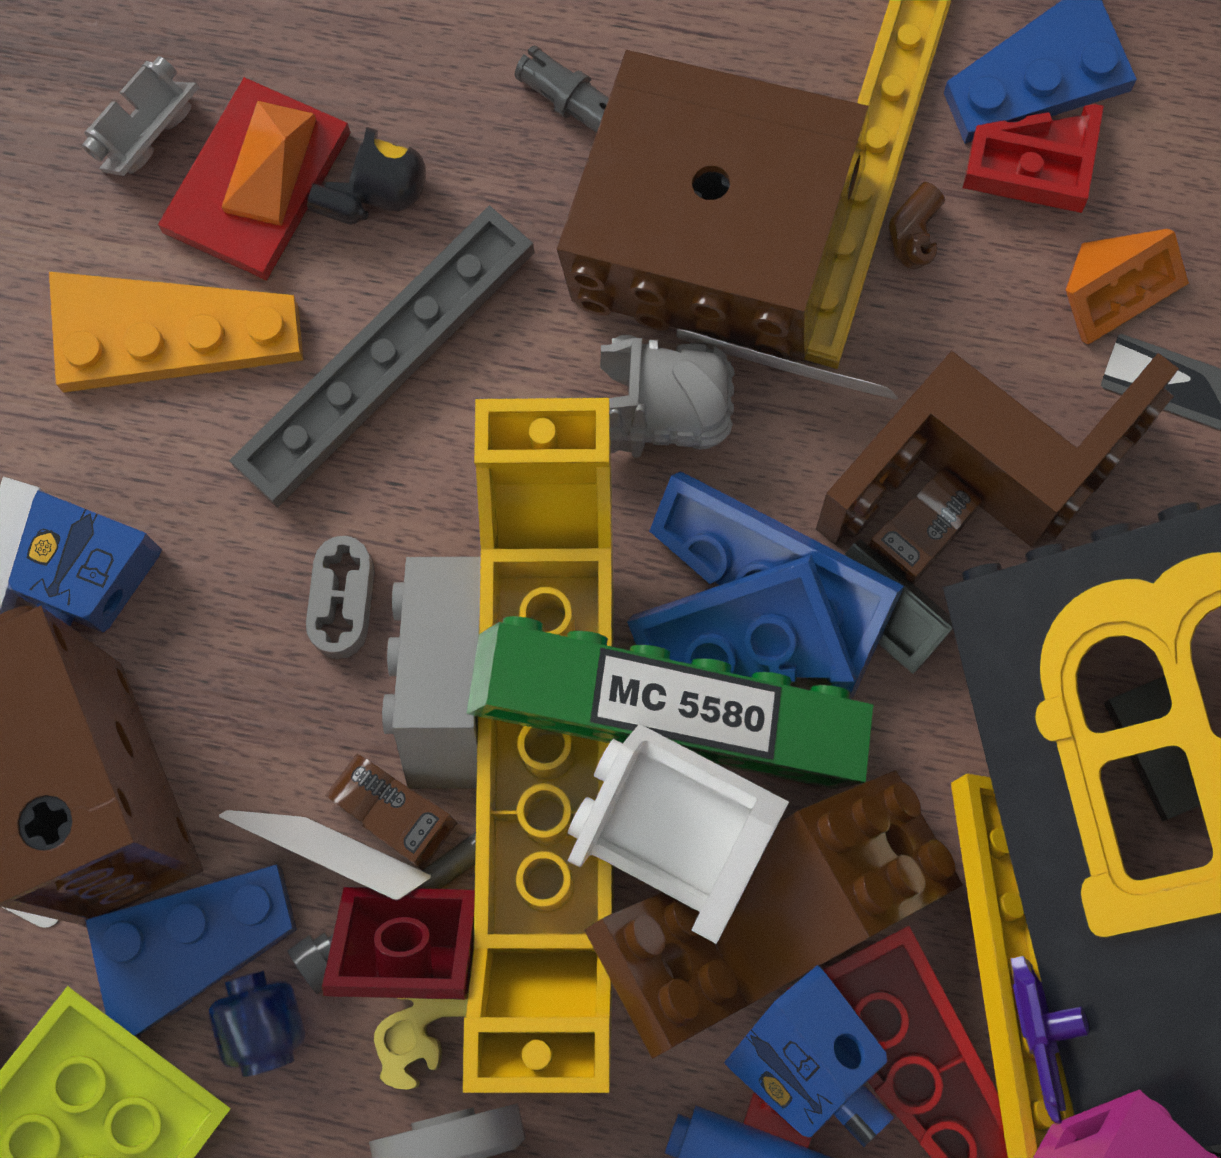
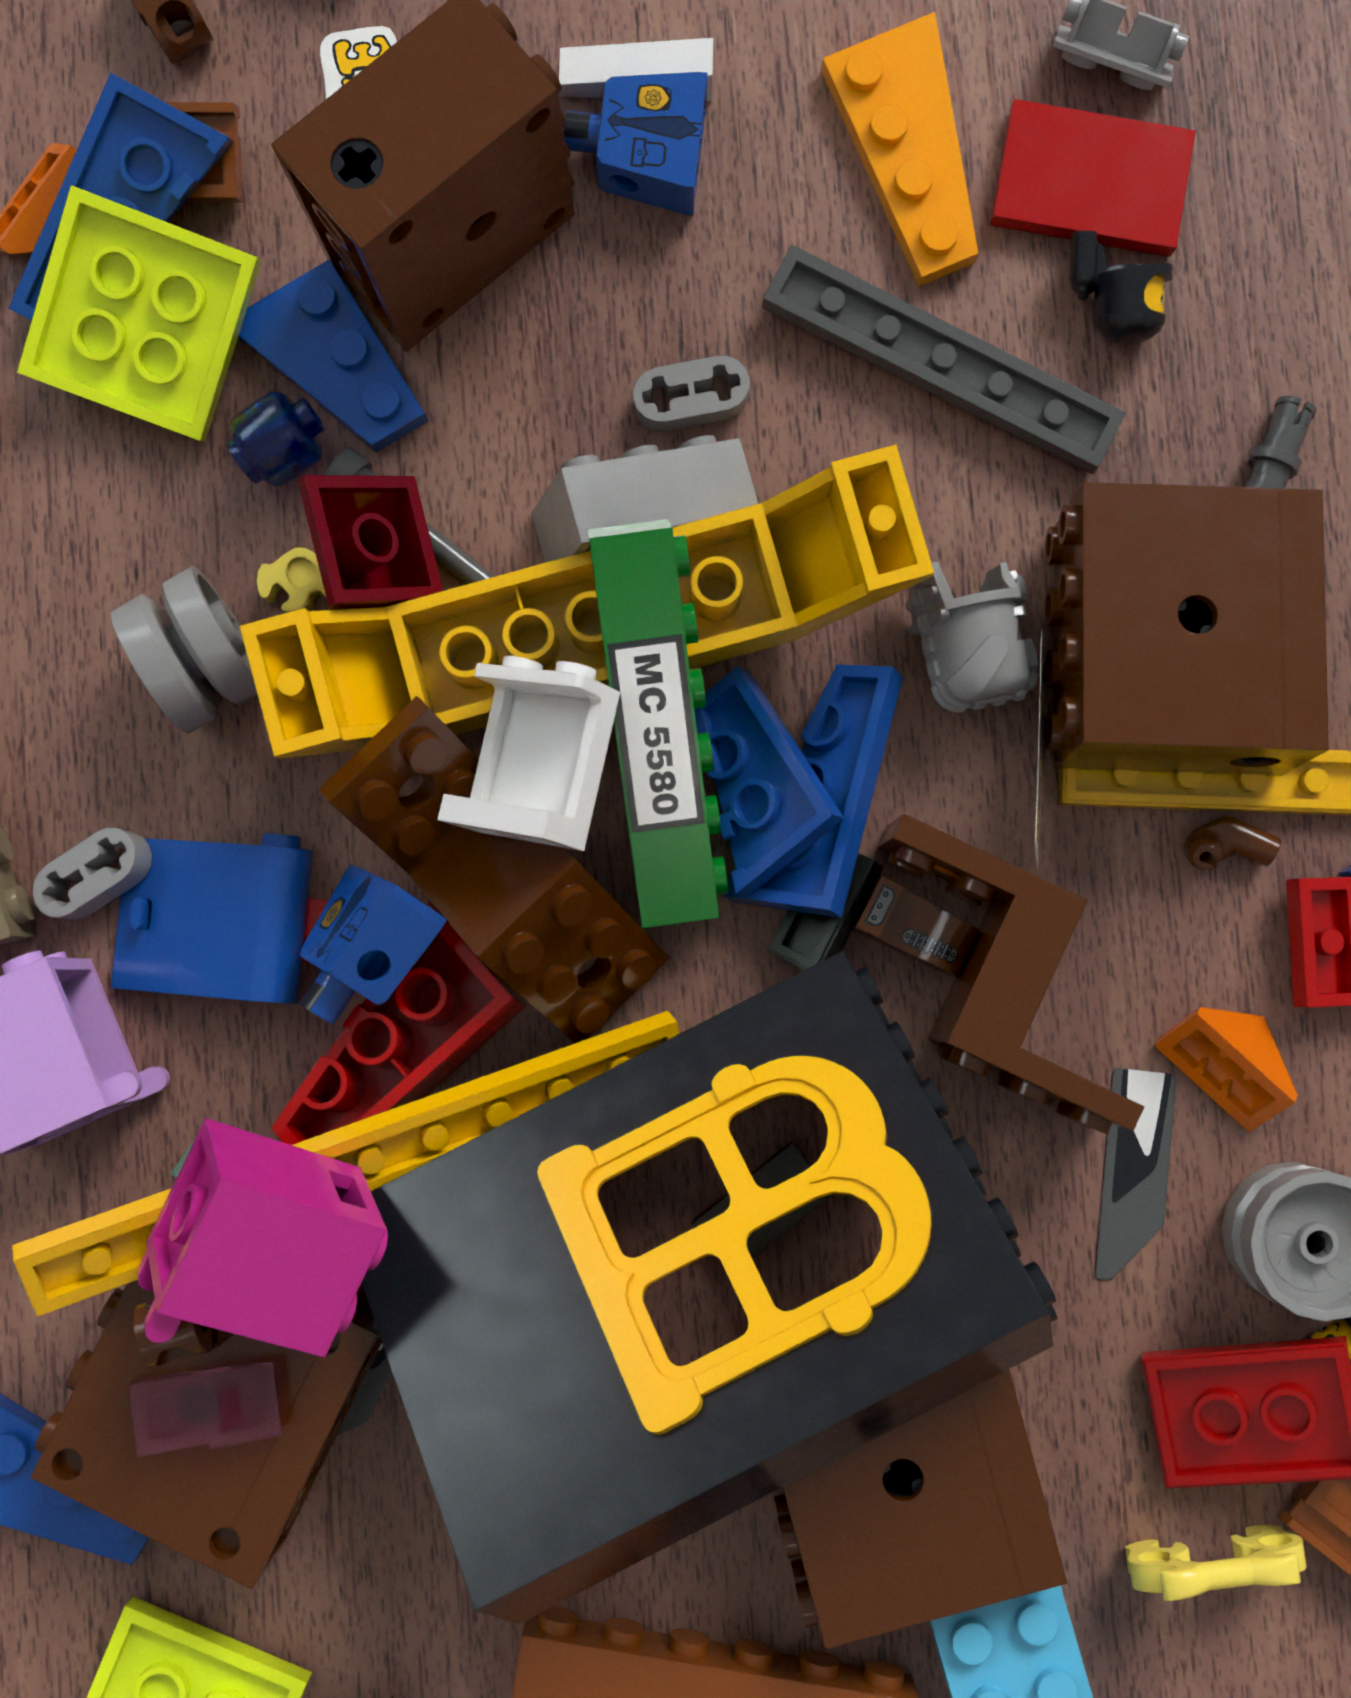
camera: 70 degrees right, 10 degrees up
white sticker [219,810,431,900] -> none
orange slope [222,101,316,226] -> none
reddish brown leg [325,754,457,870] -> none
dark purple piece [1010,956,1089,1123] -> none

